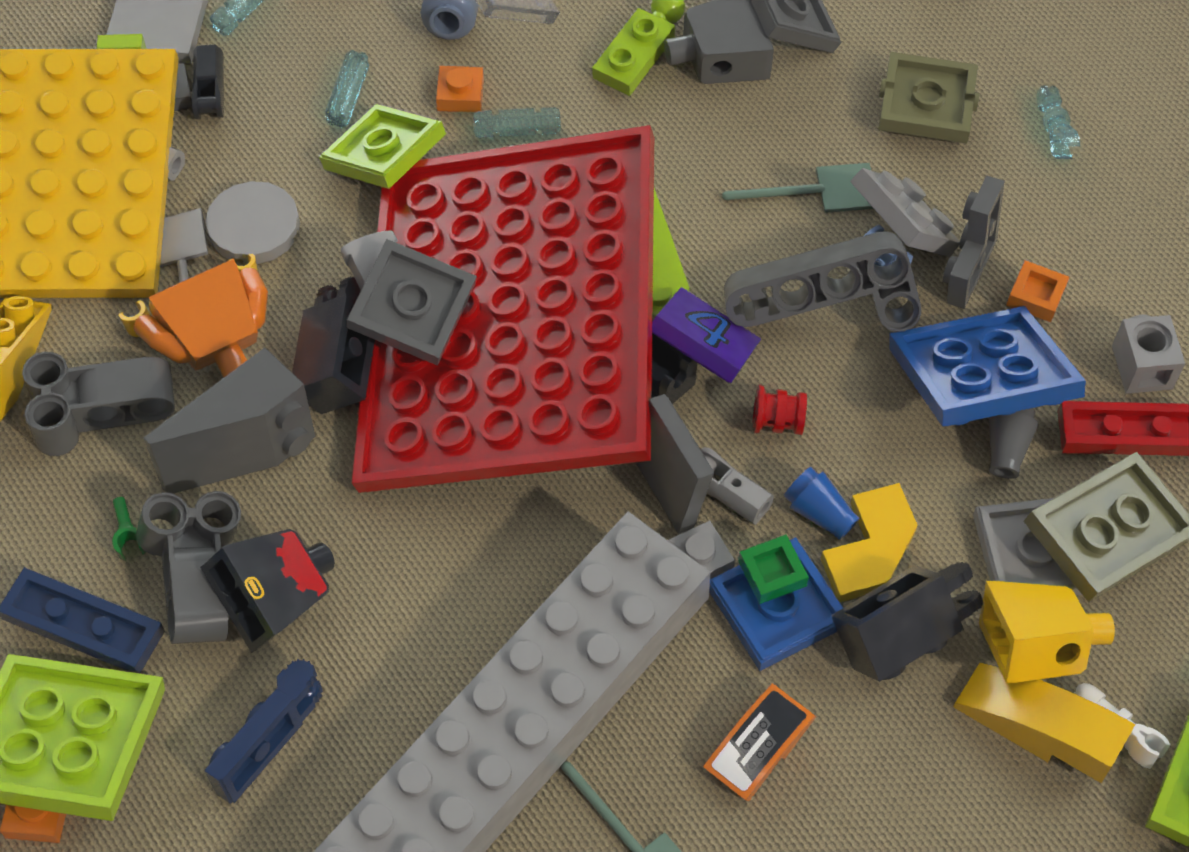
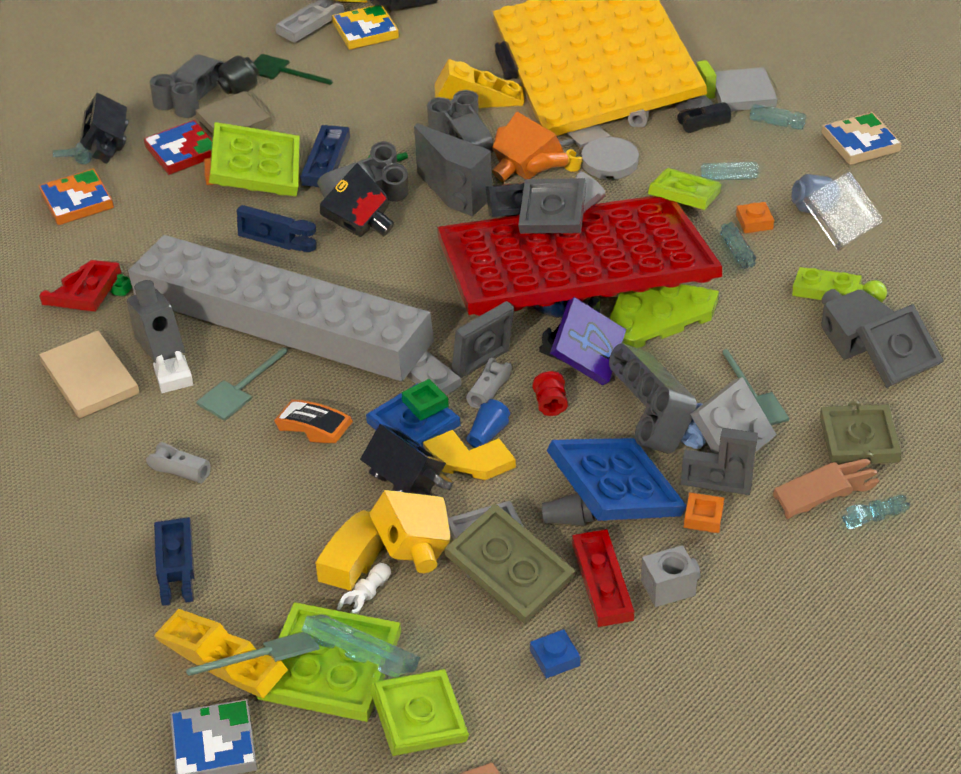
camera: 80 degrees right, 15 degrees down
none -> nougat arm [773,459,879,519]

